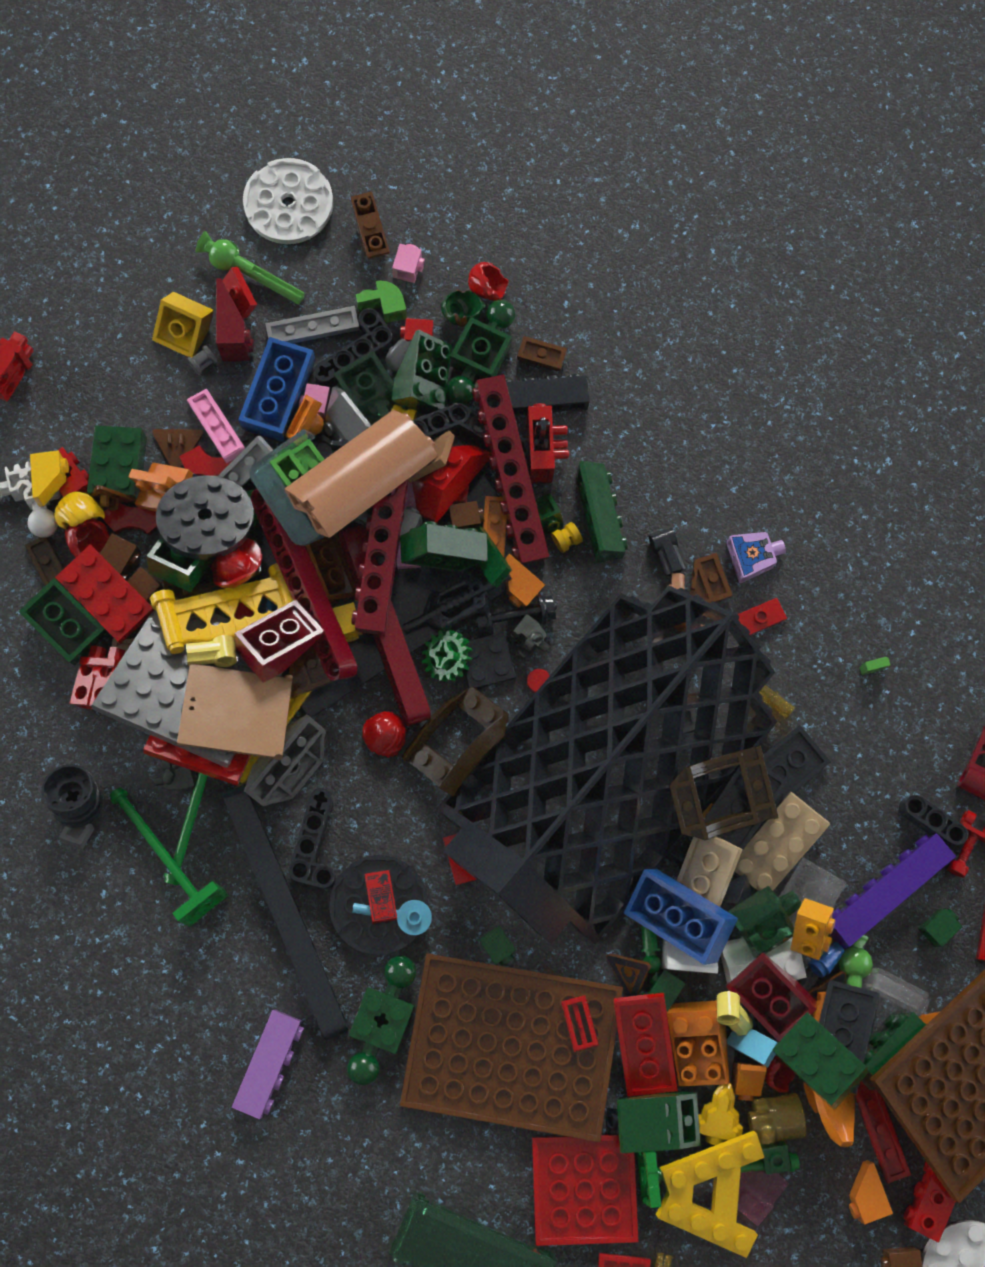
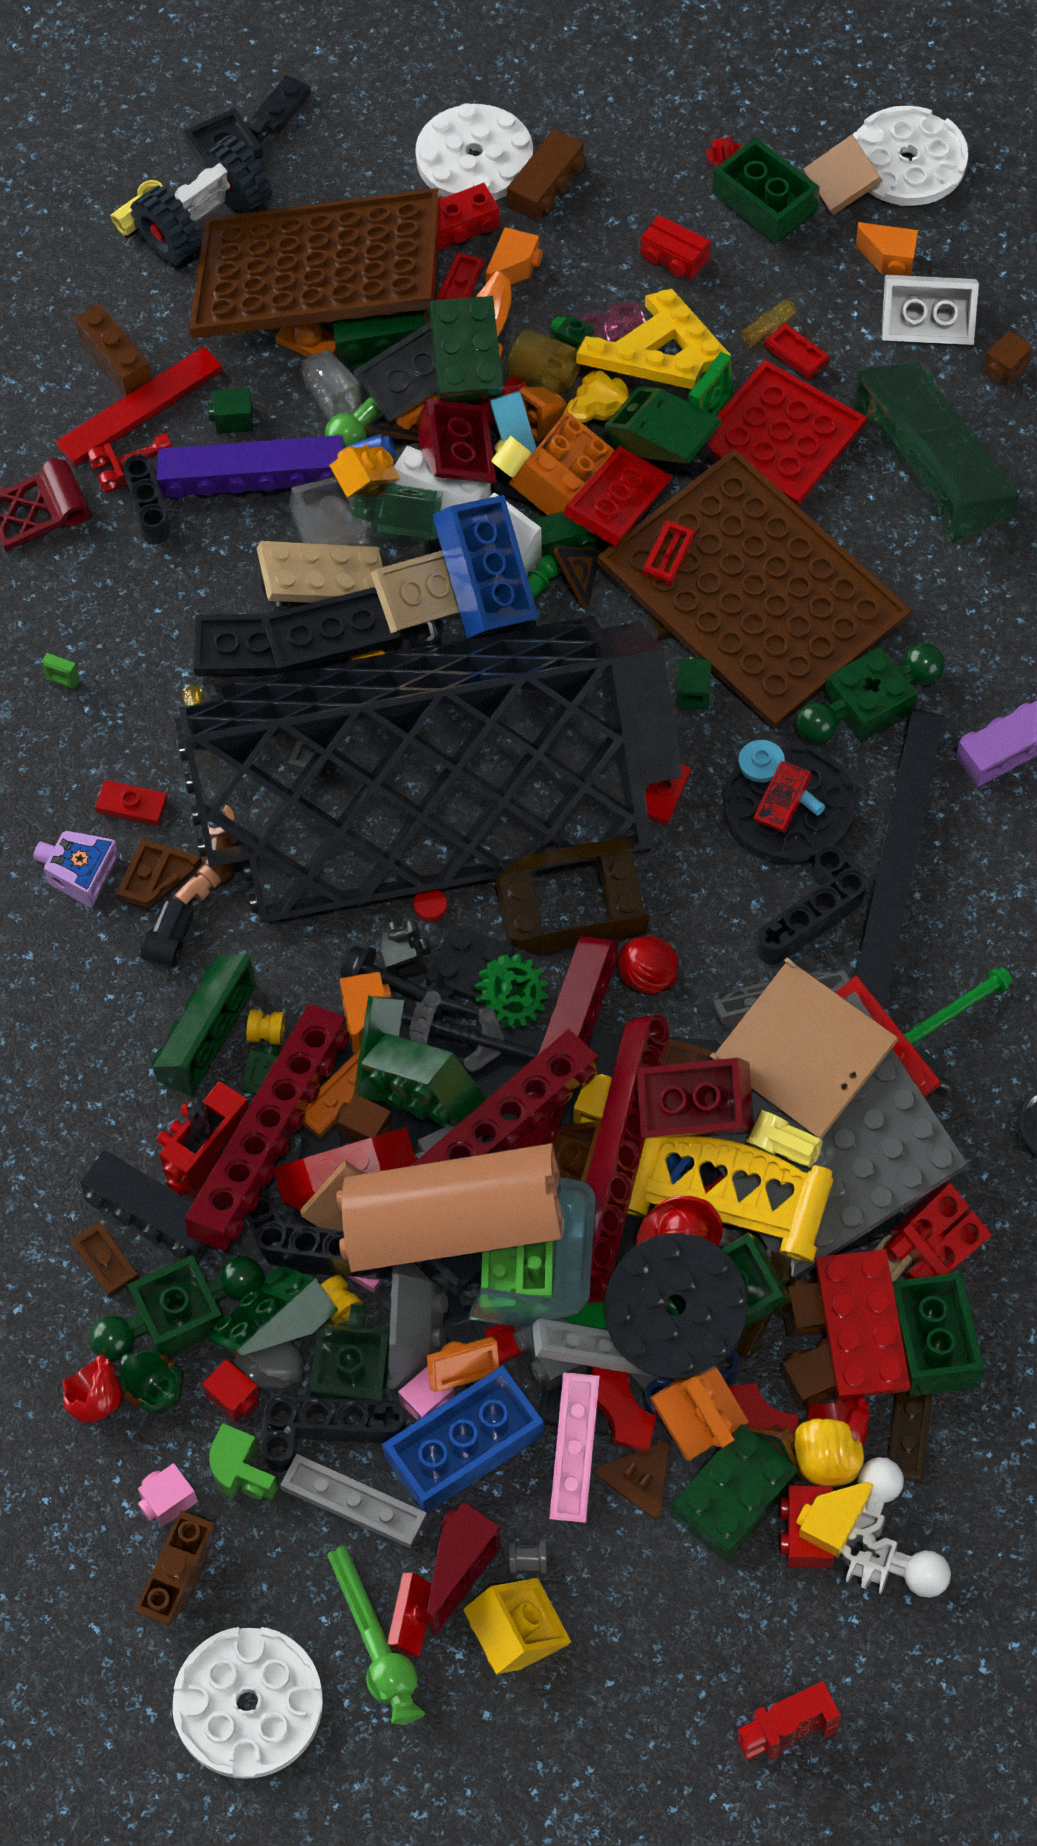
camera: 135 degrees left, 15 degrees down
green tile [109,787,229,927] -> none
dark brown wedge [669,746,779,841] -> none

